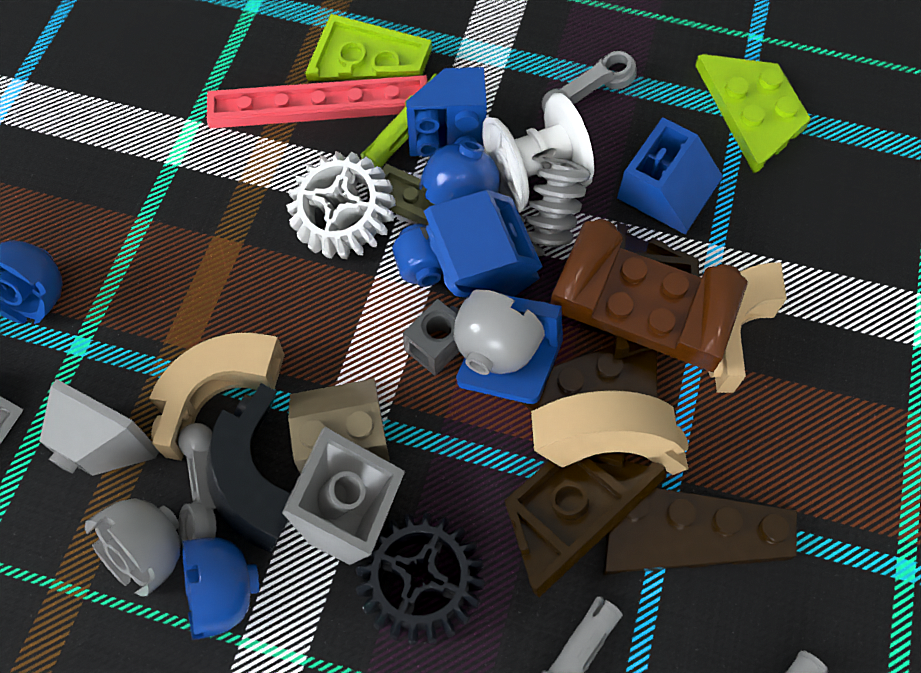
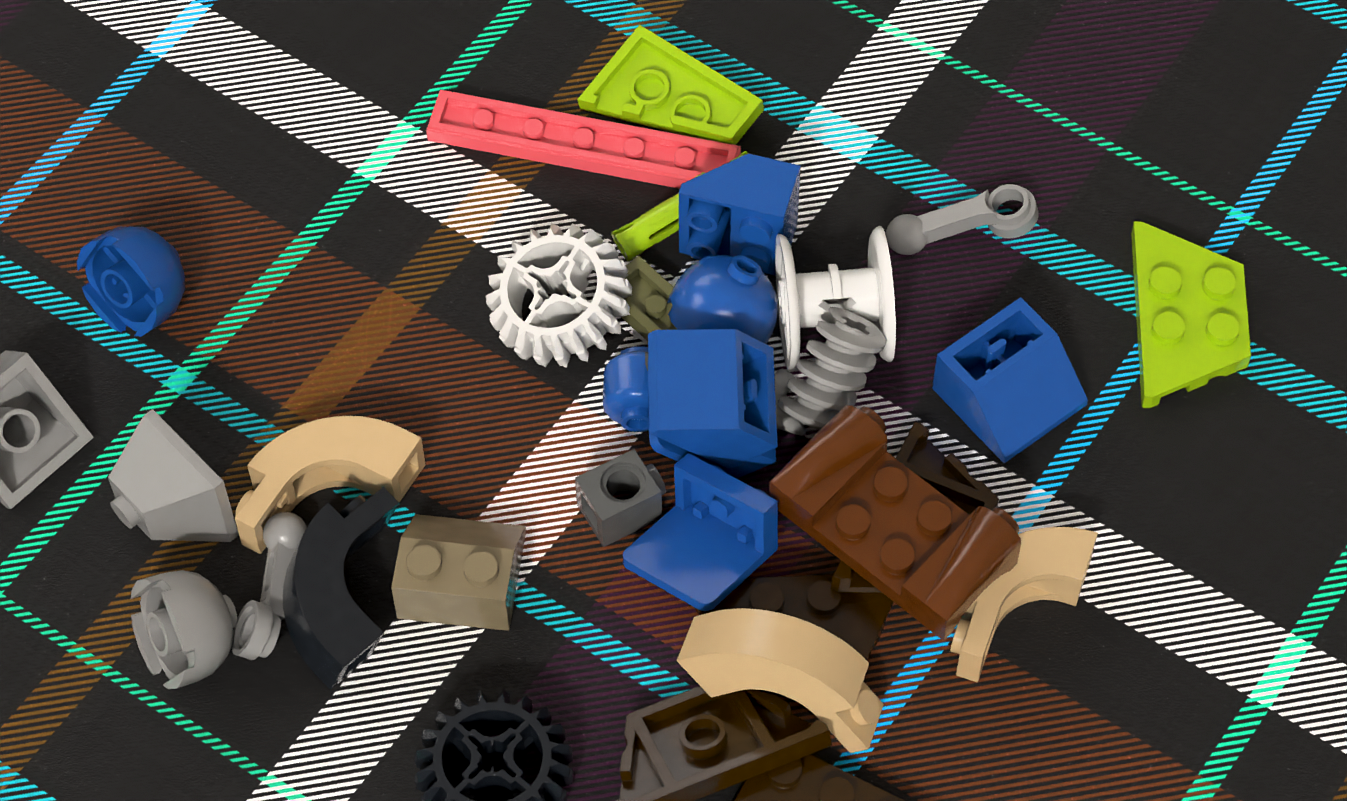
camera: 20 degrees right, 5 degrees down
blue cylinder [182,538,259,640] -> none
light grey slope [282,427,405,565] -> none
light grey cylinder [453,290,545,375] -> none

